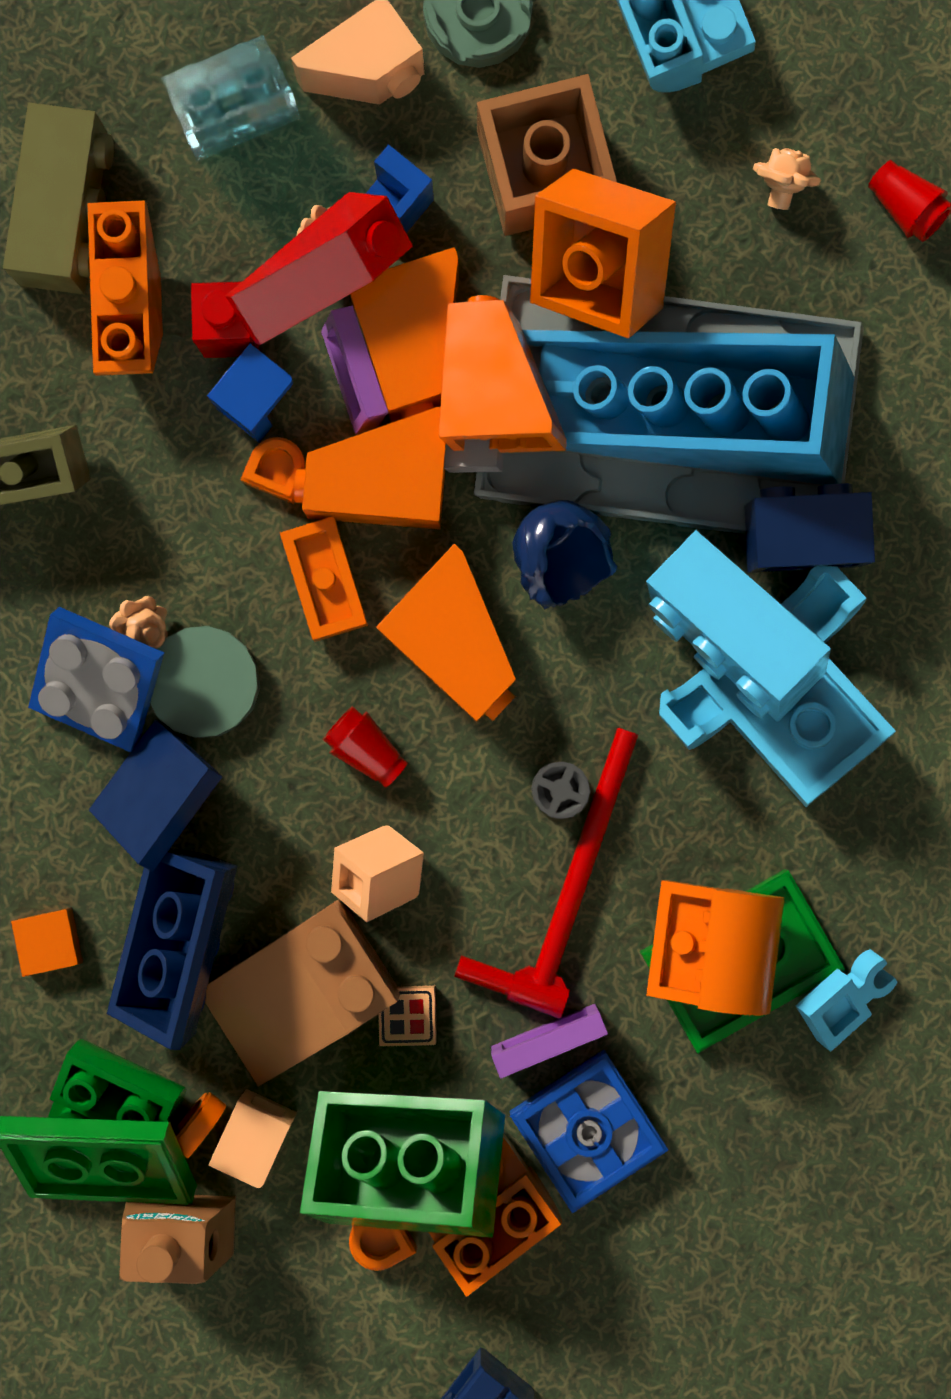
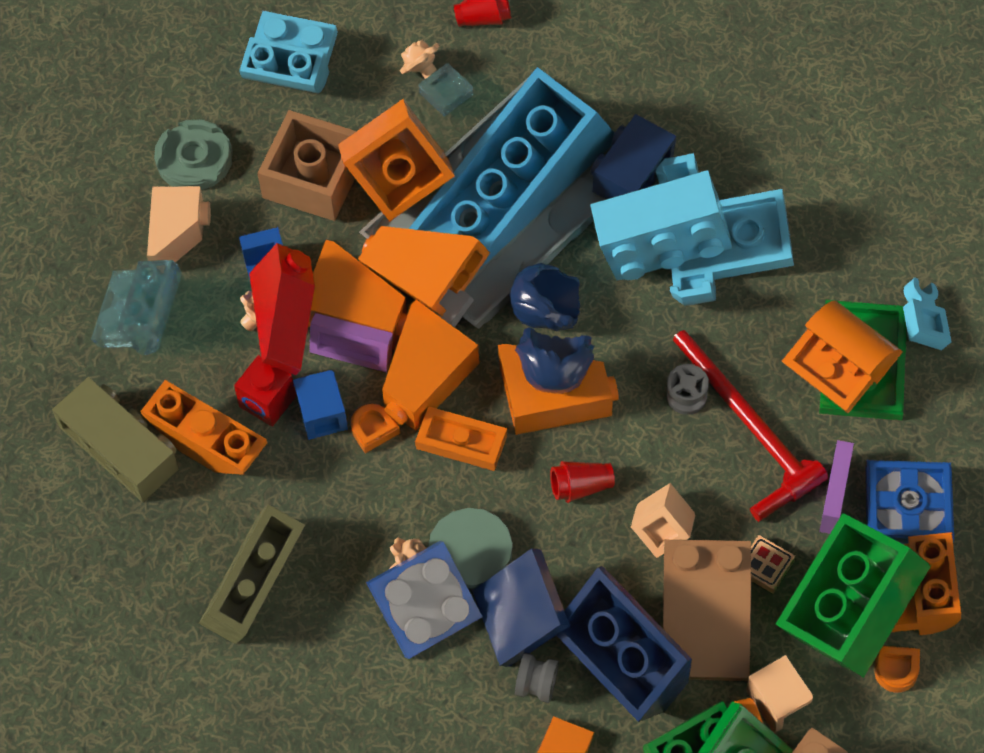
camera: 55 degrees left, 25 degrees down
none -> clear light blue plate [418,63,473,117]
none -> dark blue hair [515,327,594,394]
none -> dark grey wheel [515,653,559,703]

